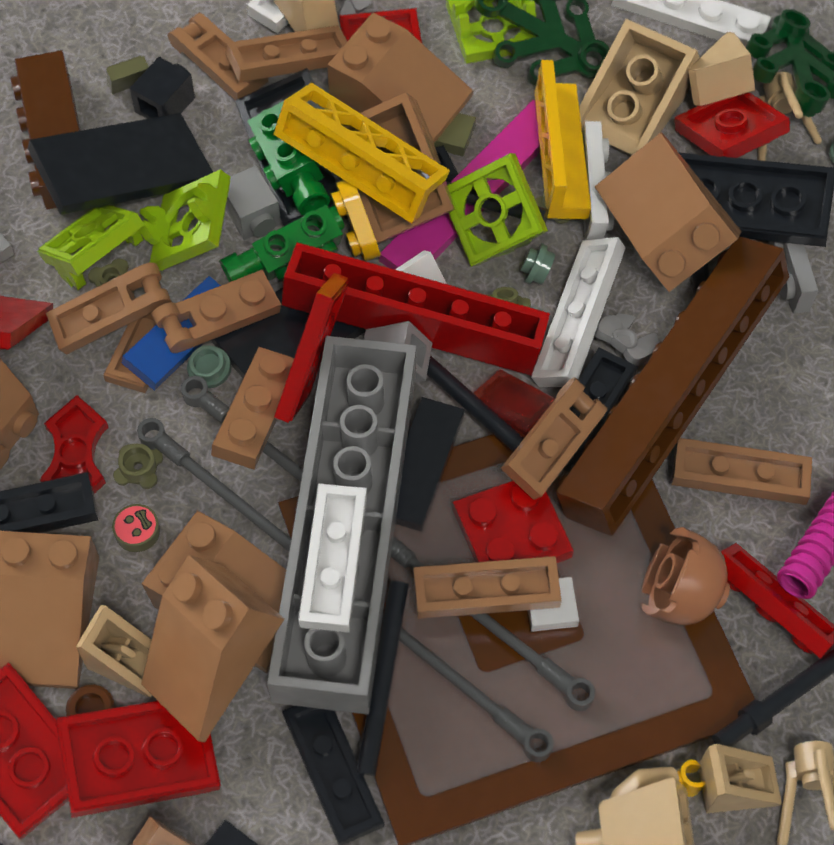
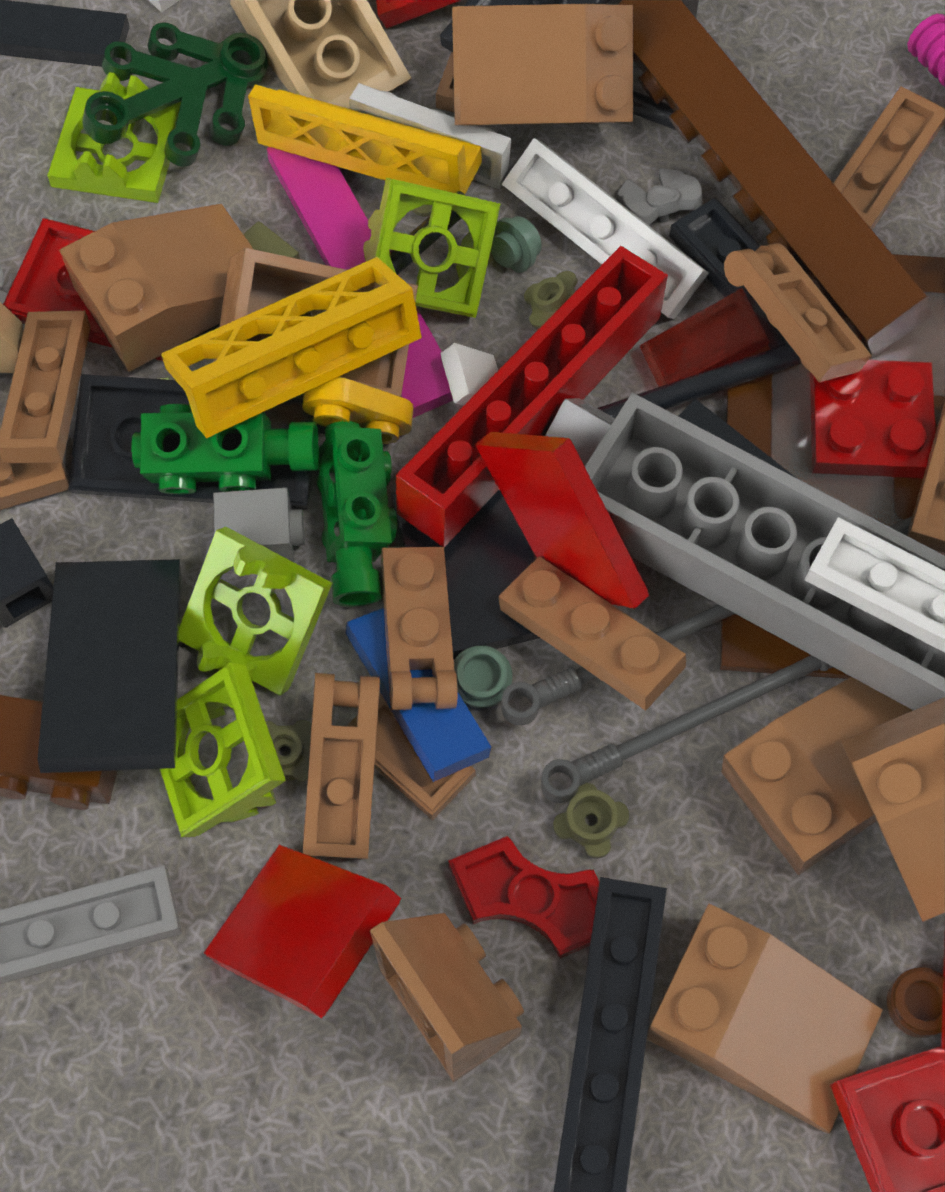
camera: 65 degrees left, 5 degrees up
tan slope [76,605,152,697] -> none
tile [112,504,160,552] -> none

